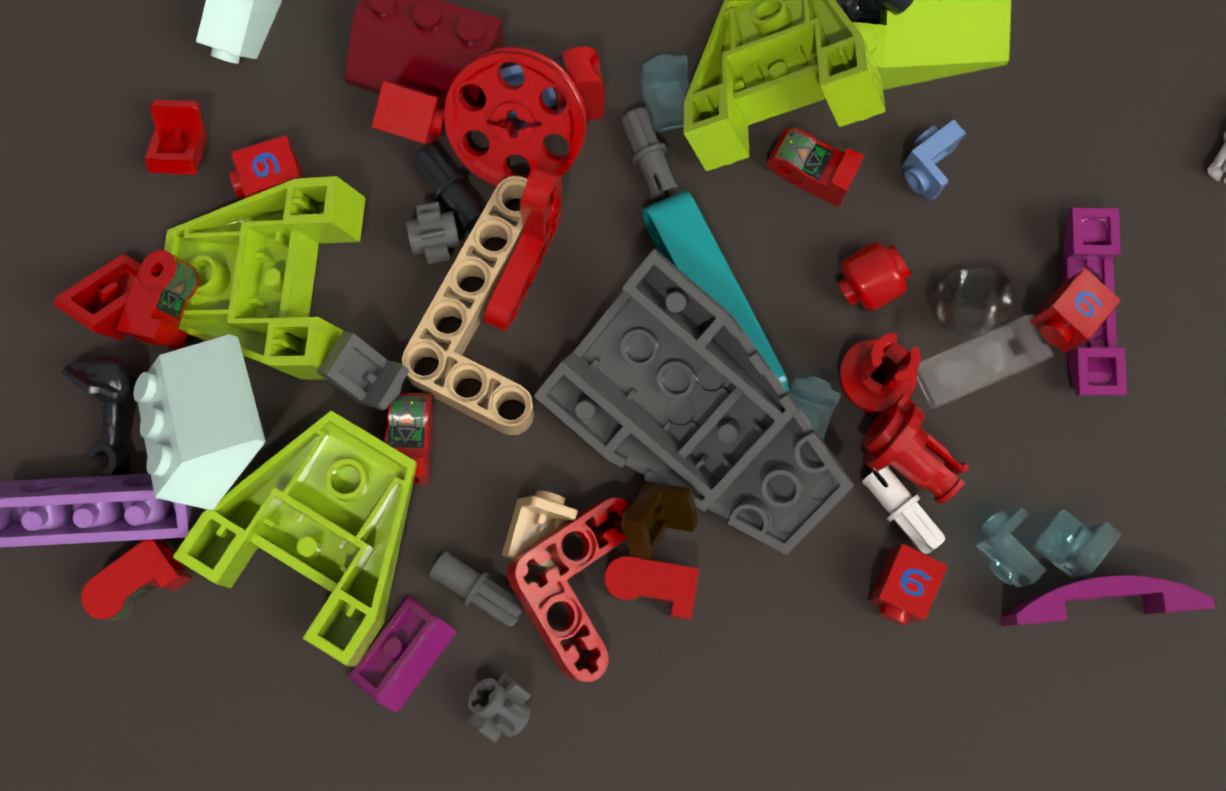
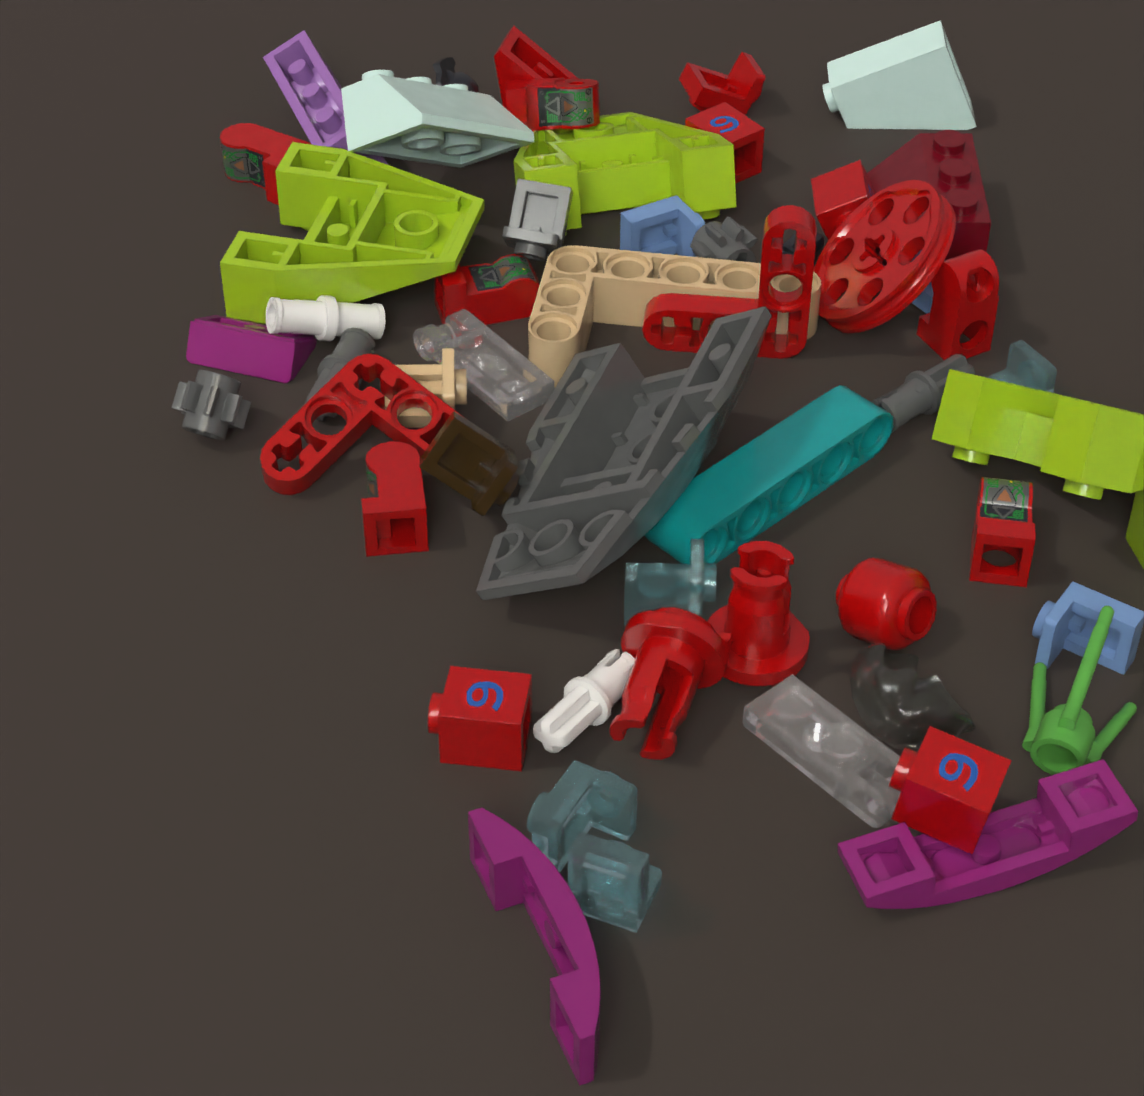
camera: 80 degrees right, 35 degrees down
none -> white pin [266,295,386,341]
none -> clear plate [413,309,554,422]
none -> medium blue bracket [620,195,705,257]
none -> bright green plant [1022,605,1137,775]

